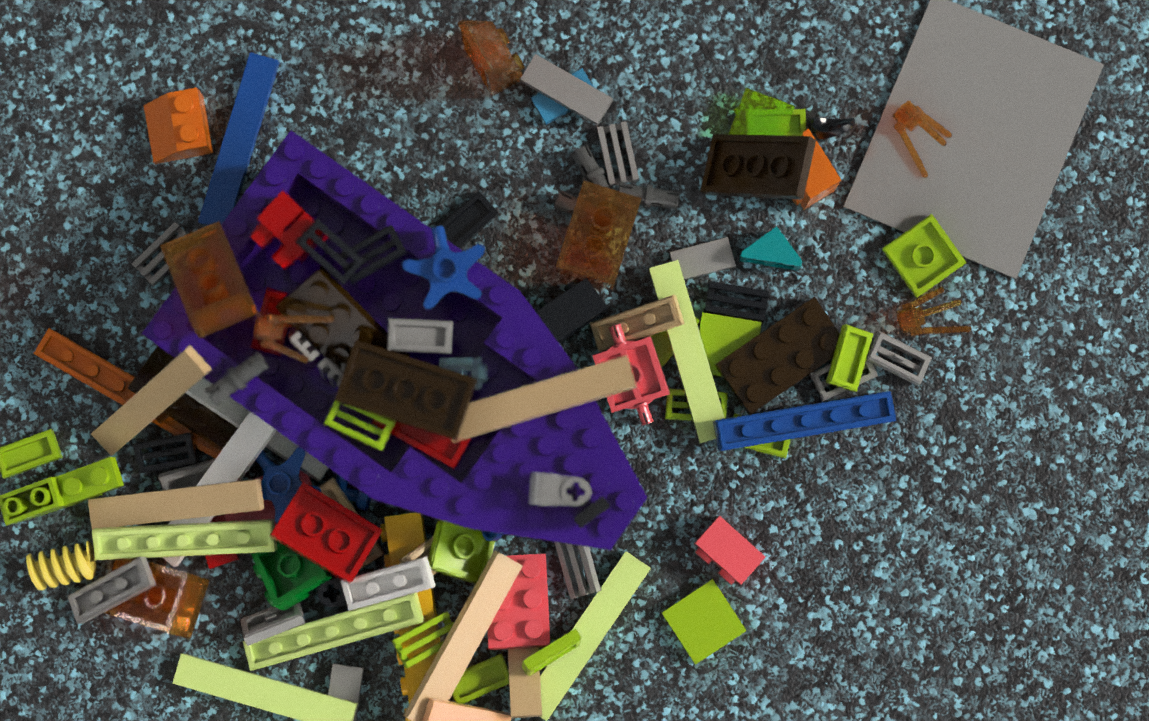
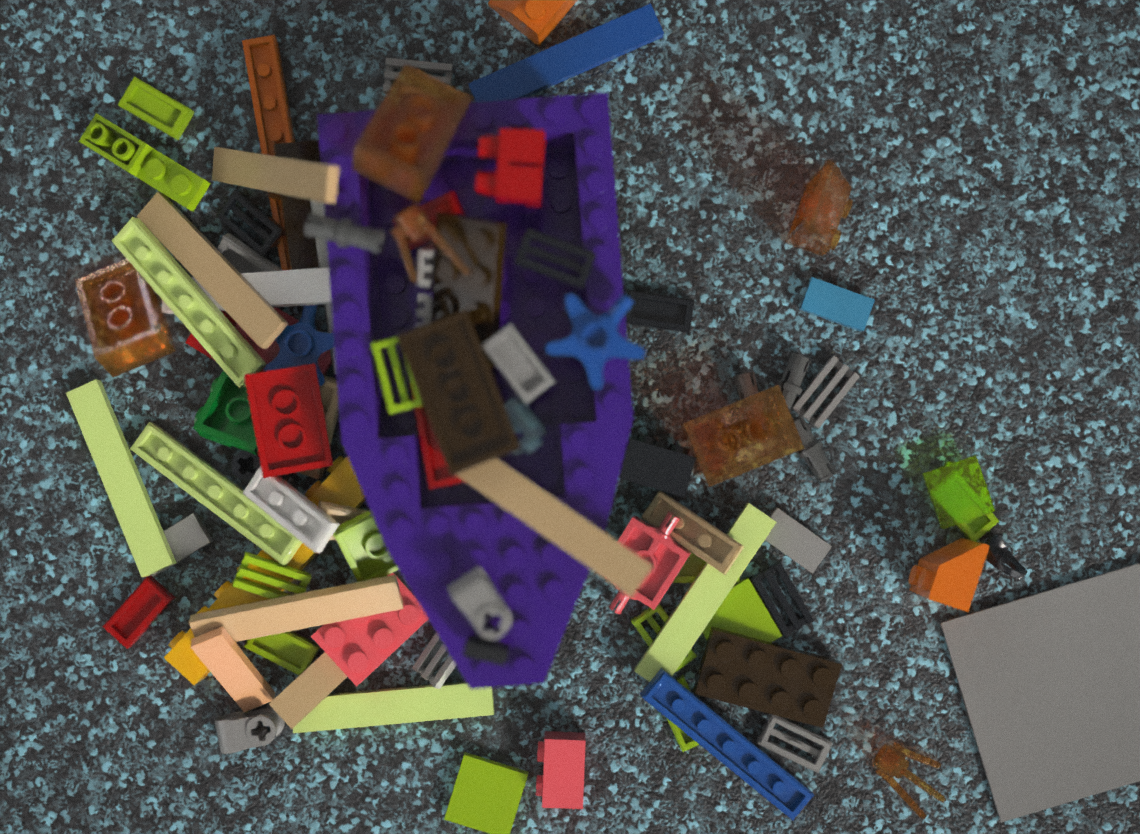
camera: 50 degrees right, 5 degrees up
light yellow piece [26,541,96,591] -> none
light grey tile [67,557,156,624] -> none
light grey tile [240,602,305,646] -> none
black tile [295,218,364,285] -> none
light grey tile [520,54,613,126] -> none
lime tile [522,628,581,676] -> none
dark brown plate [700,134,816,200] -> none
teal slope [739,226,802,271] -> none
lime tile [826,324,874,392] -> none
light grey tile [866,331,932,385] -> none
lime tile [881,214,967,298] -> none
clear orange plant [892,100,952,178] -> none

